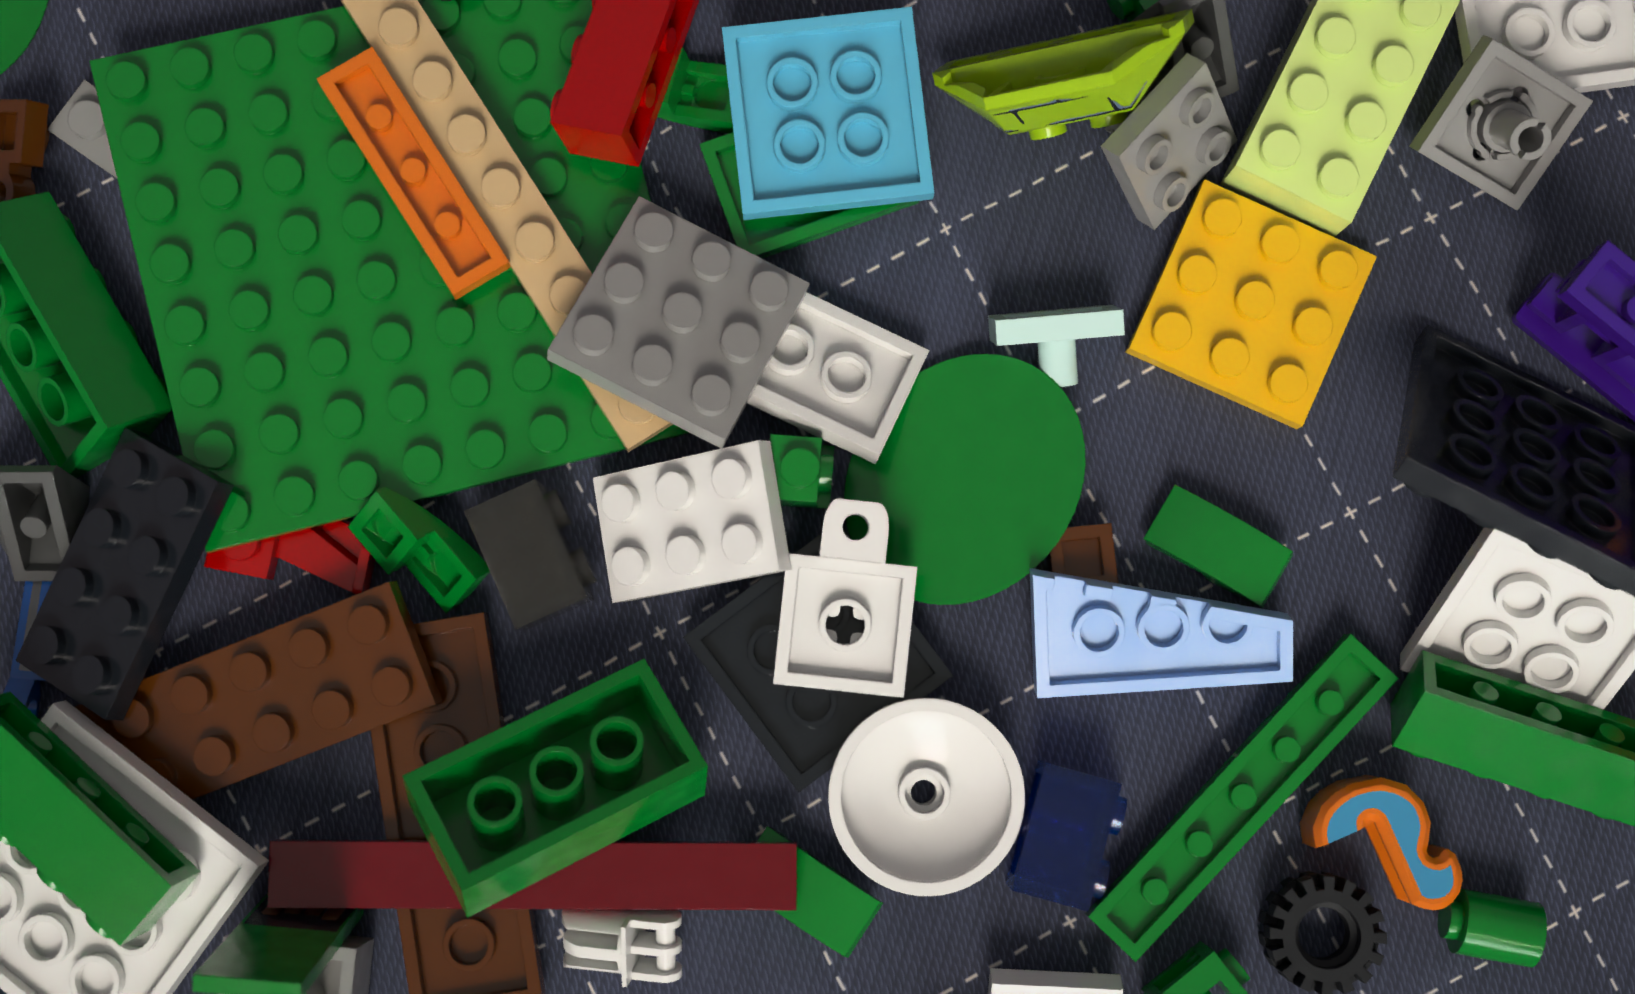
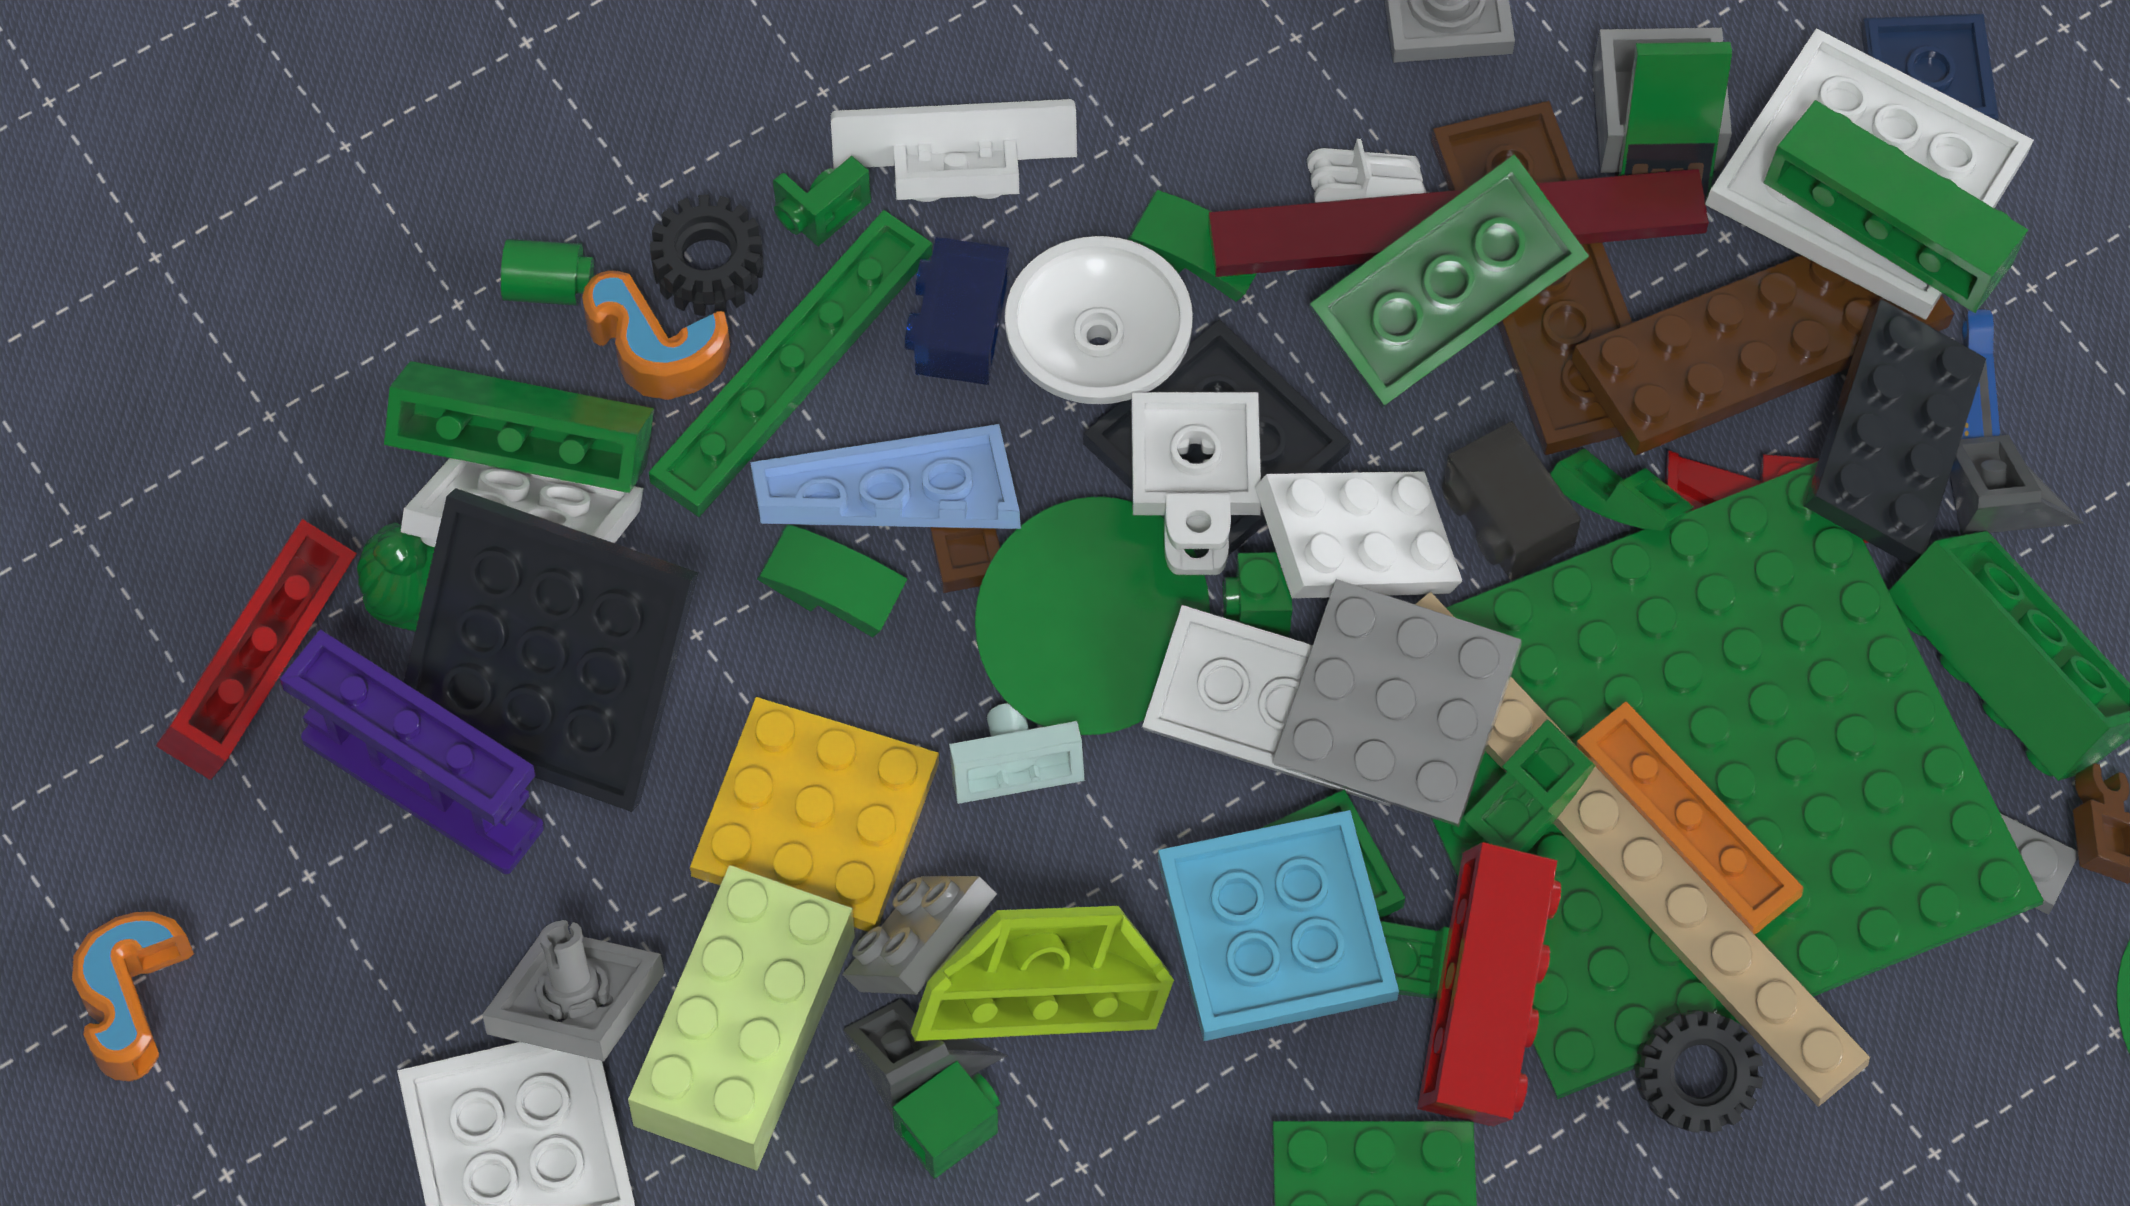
camera: 175 degrees right, 20 degrees down
none -> green slope [1463,719,1596,853]

